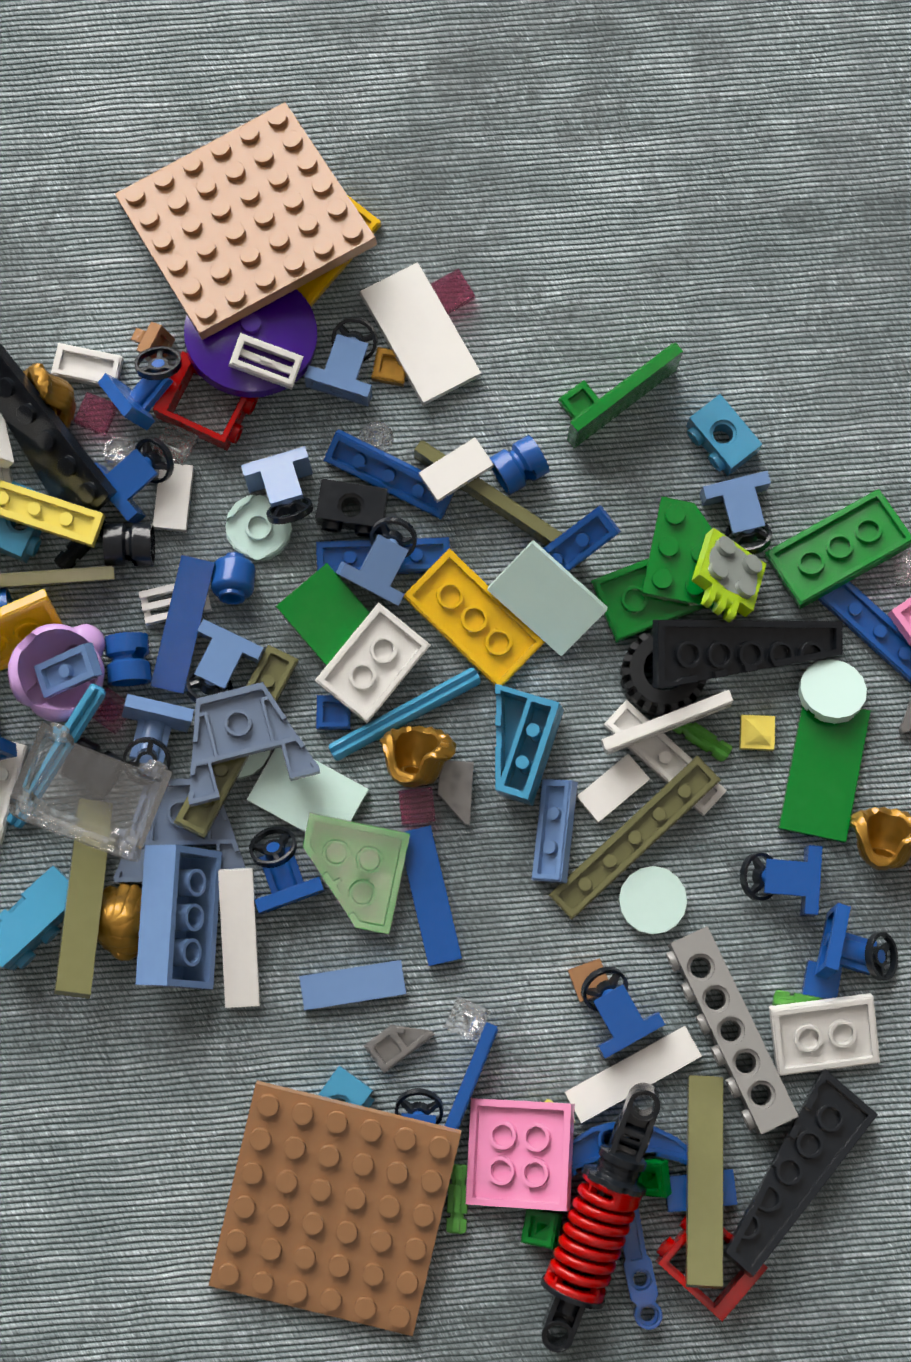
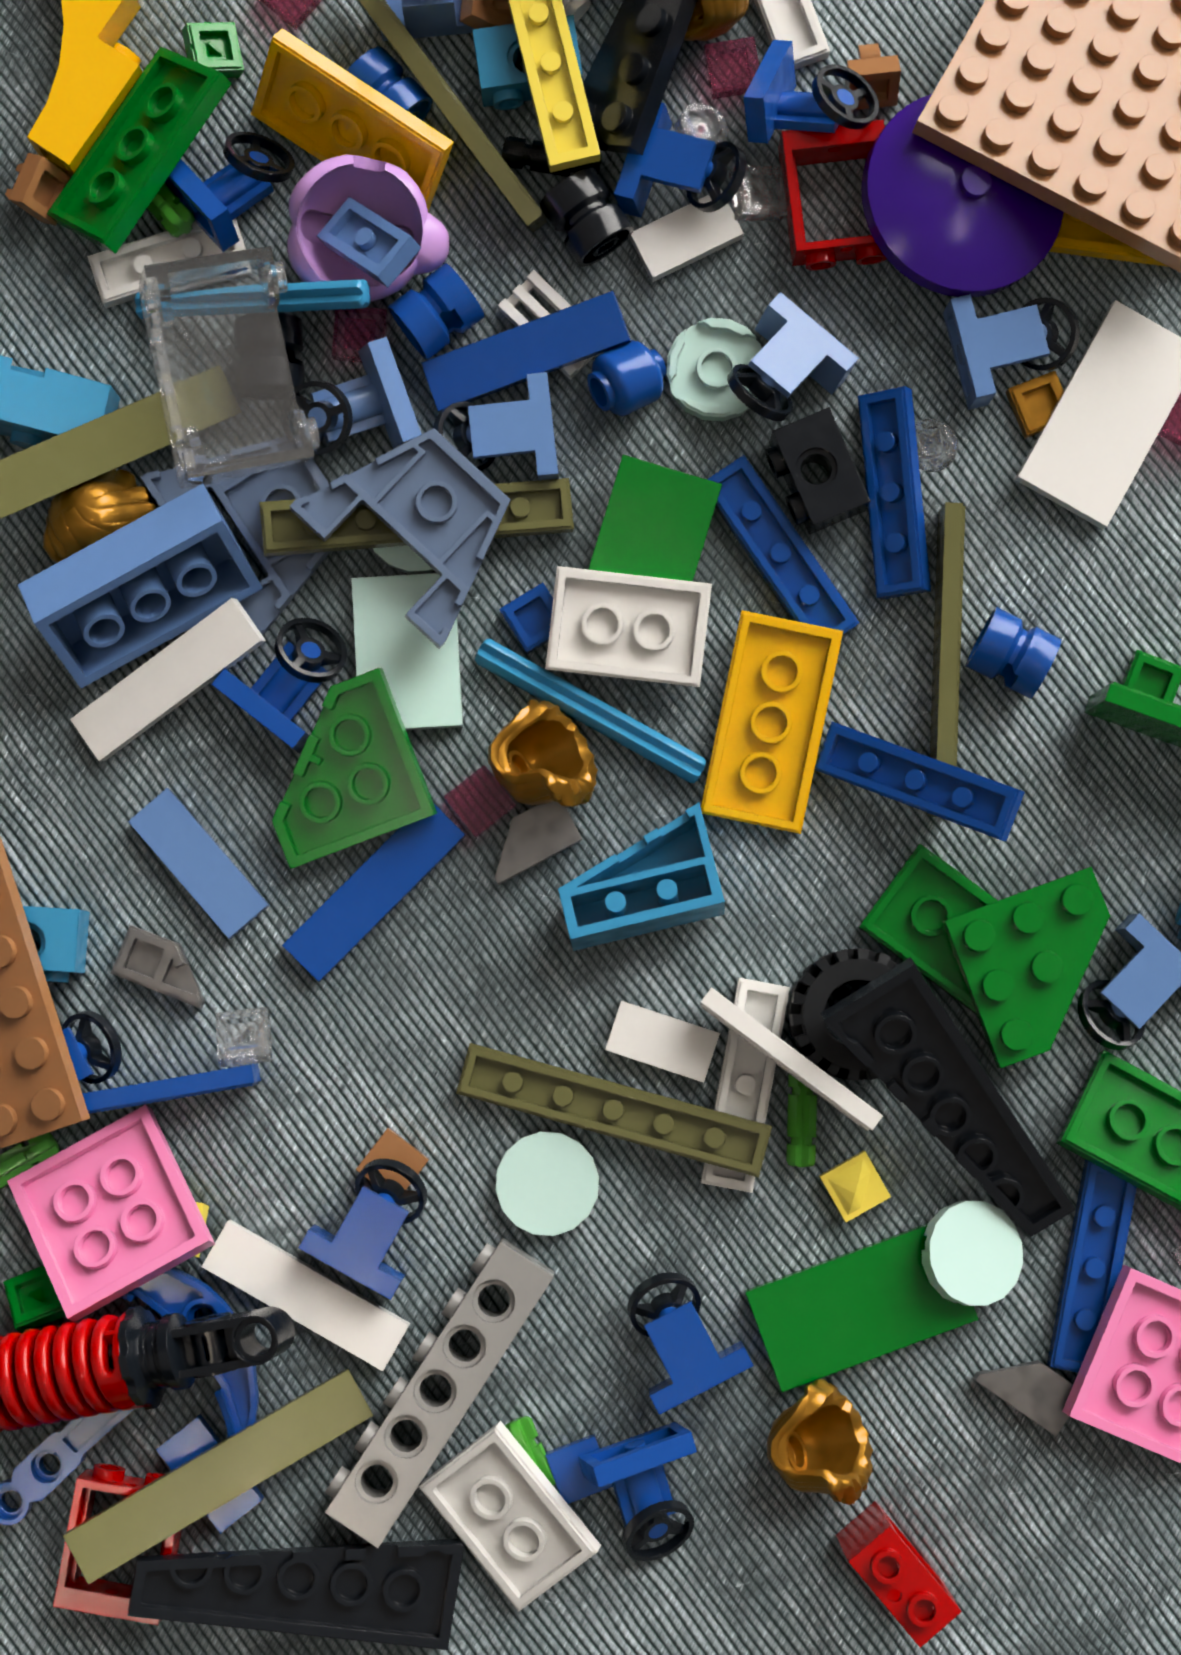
camera: 60 degrees right, 5 degrees up
white tile [229,333,304,390] -> none
medium blue piece [336,517,417,606] -> none
white tile [419,437,494,503] -> none
light aqua tile [487,540,608,656] -> none
medium blue tile [532,779,578,883] -> none
green tile [638,1158,672,1198] -> none
piece [692,528,766,623] -> none

